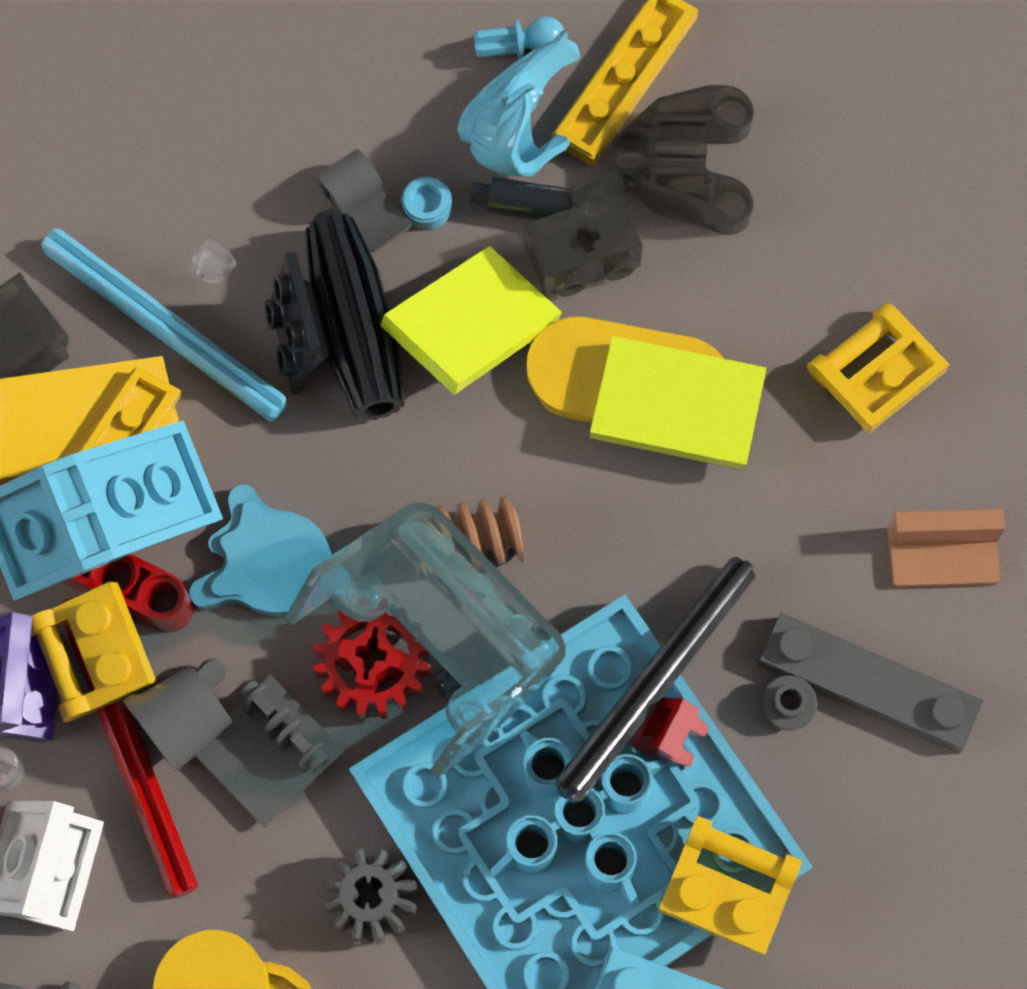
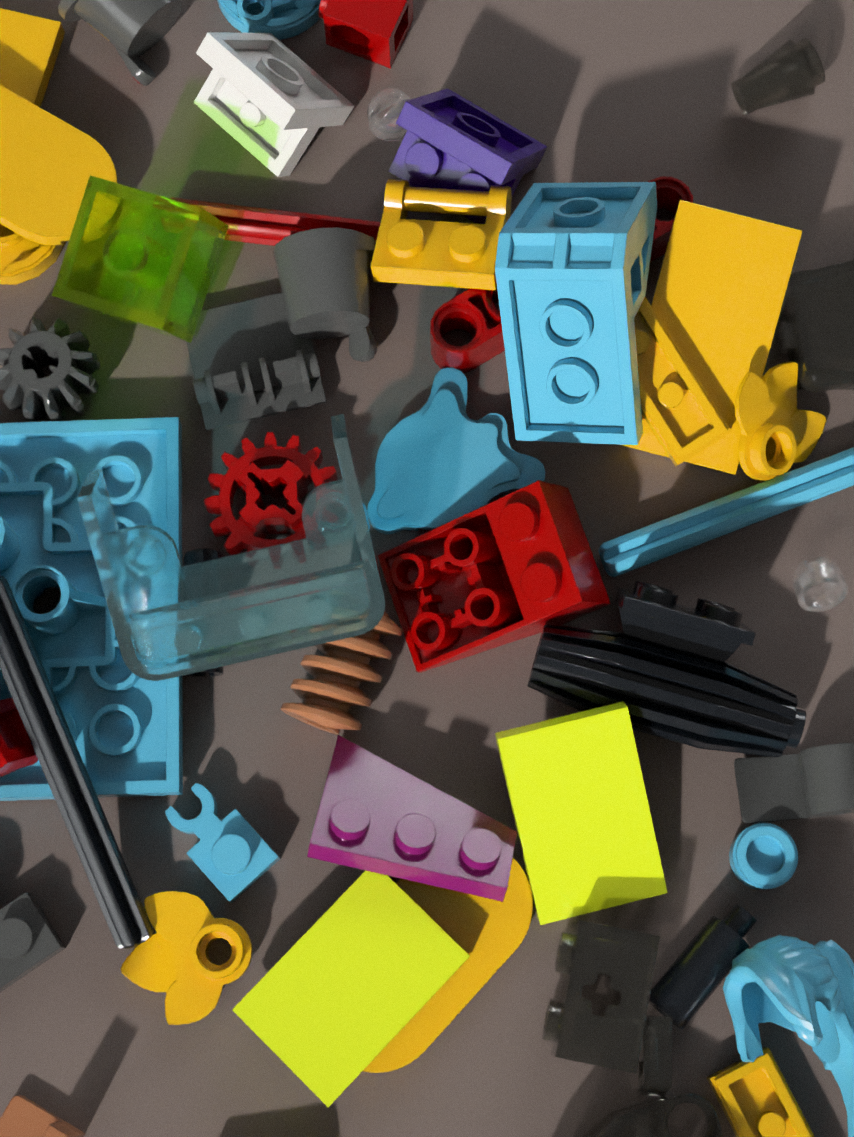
camera: 120 degrees right, 5 degrees up
none -> clear neon green brick [52,175,228,343]
none -> yellow plate [121,891,253,1025]
none -> medium azure plate [165,783,281,903]
none -> wing [307,735,517,902]
none -> red slope [377,480,611,672]
none -> yellow plate [735,362,826,481]

